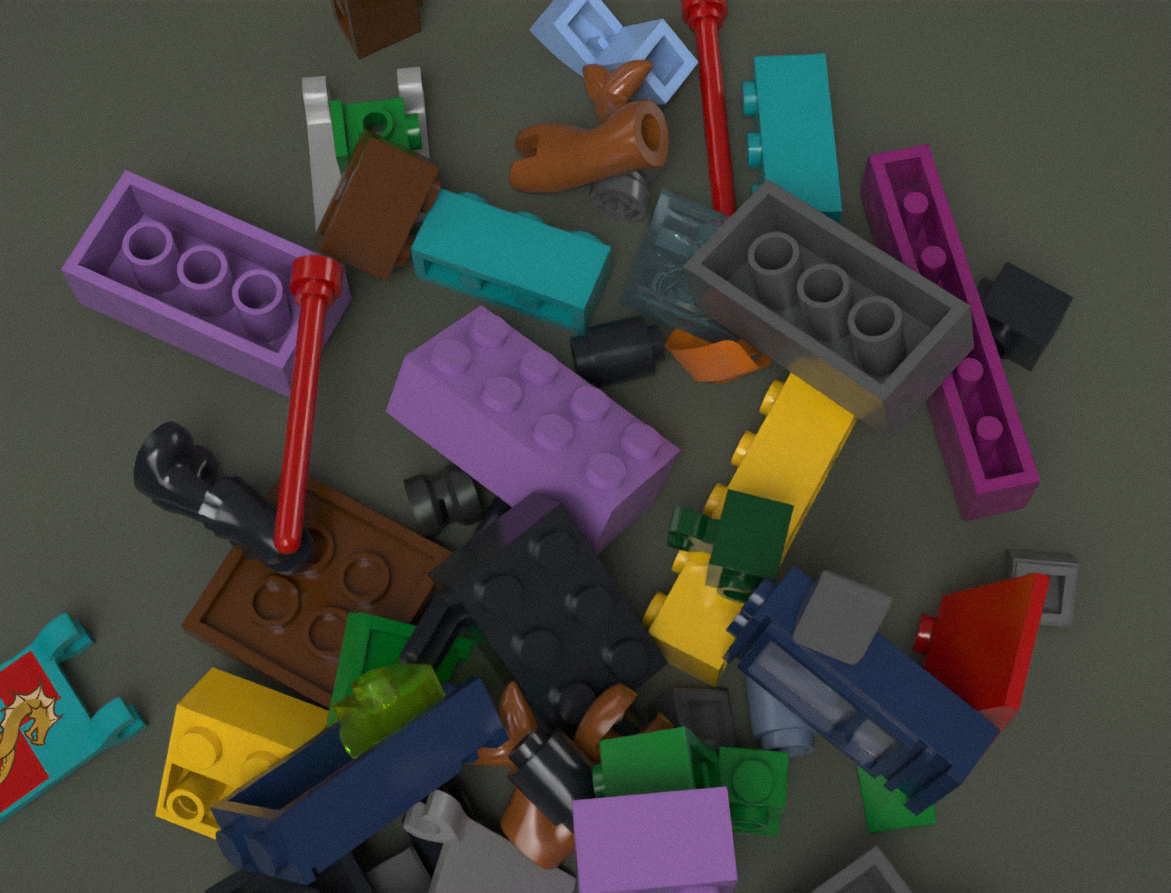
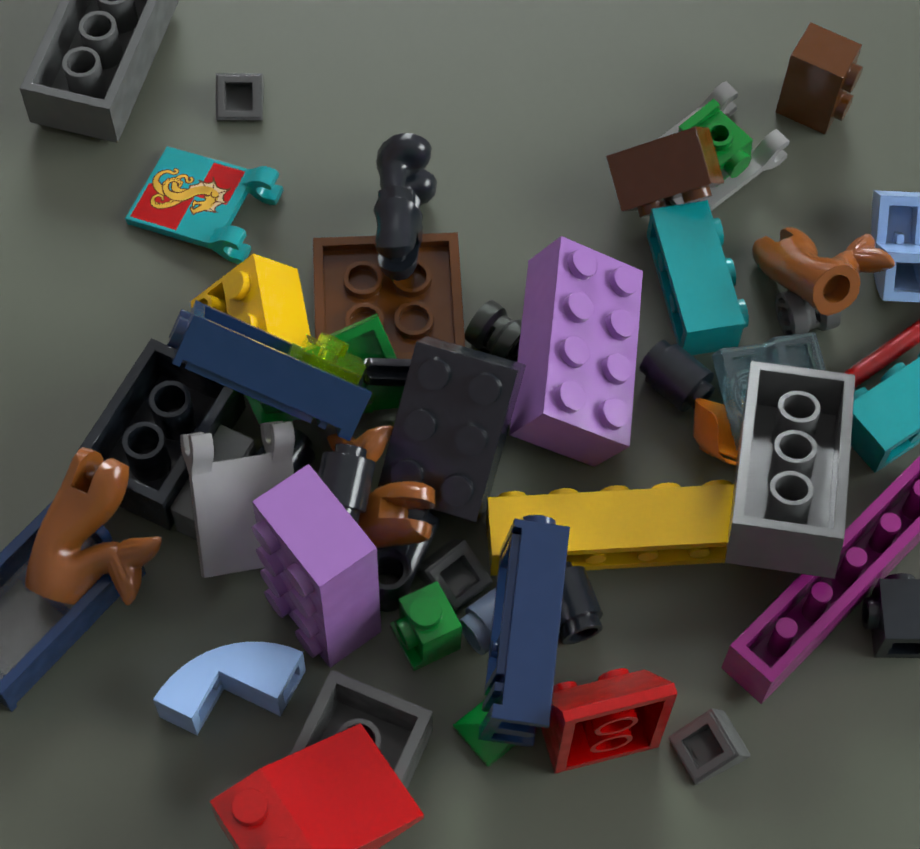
camera: 55 degrees right, 5 degrees down
medium lavender brick [61,170,352,398] -> none
red piece [273,255,344,554] -> none
green slope [593,726,722,798] -> none
dark green brick [667,489,794,603] -> none
dark grey slope [791,570,892,665] -> none

